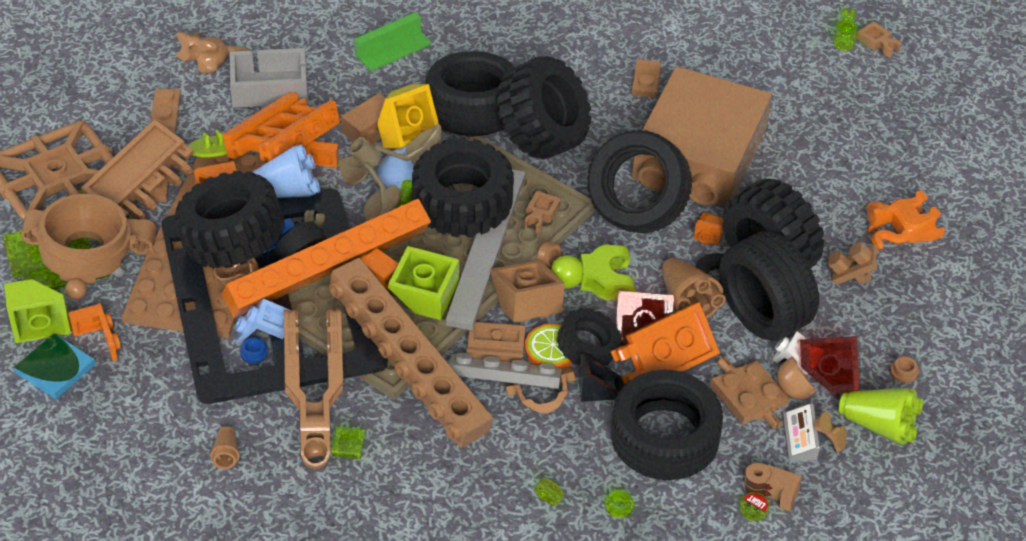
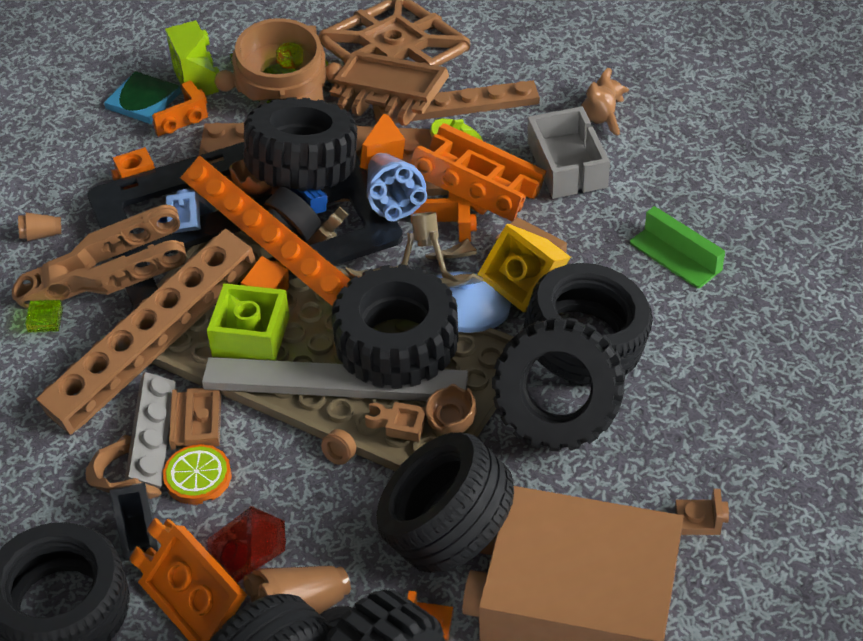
camera: 85 degrees right, 0 degrees up
medium nougat slope [490,260,564,322] -> none
lime piece [551,245,636,300] -> none
black tyre [556,308,622,366] -> none
none -> orange brick [111,147,155,190]
none -> clear neon green tile [276,43,304,69]
none -> medium nougat hair [425,384,477,434]

